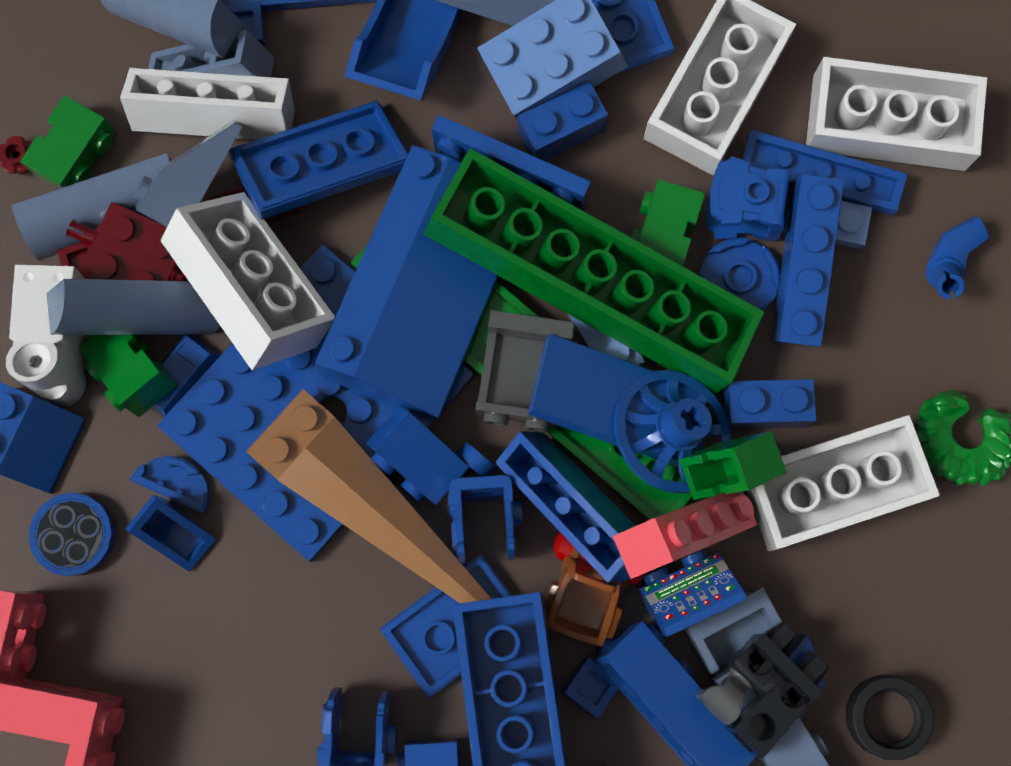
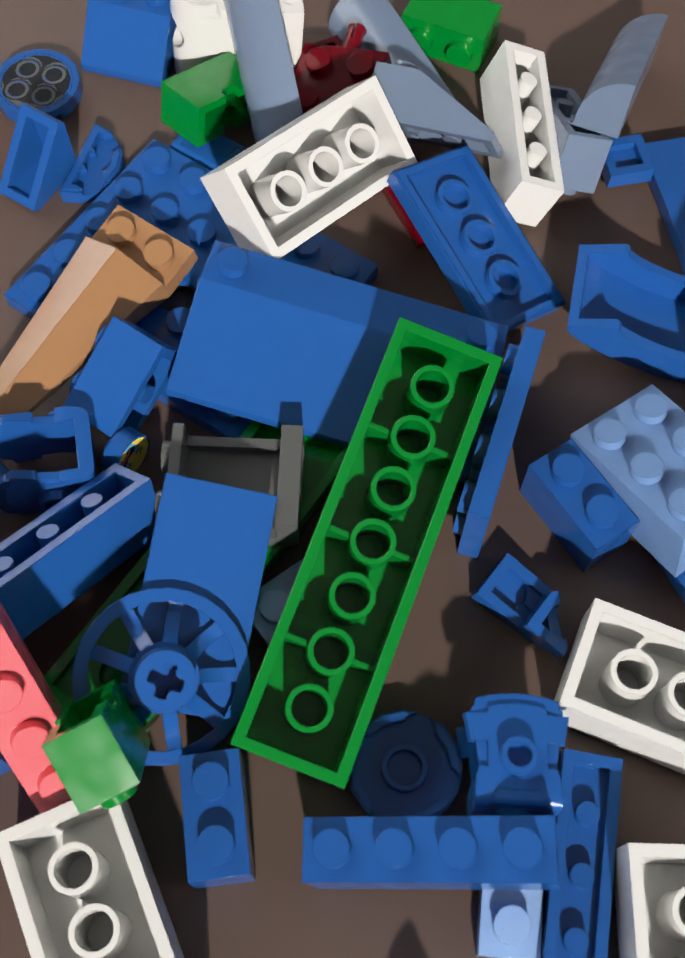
camera: 80 degrees right, 15 degrees down
green brick [631,179,705,266] -> none
none -> blue slope [471,553,568,658]

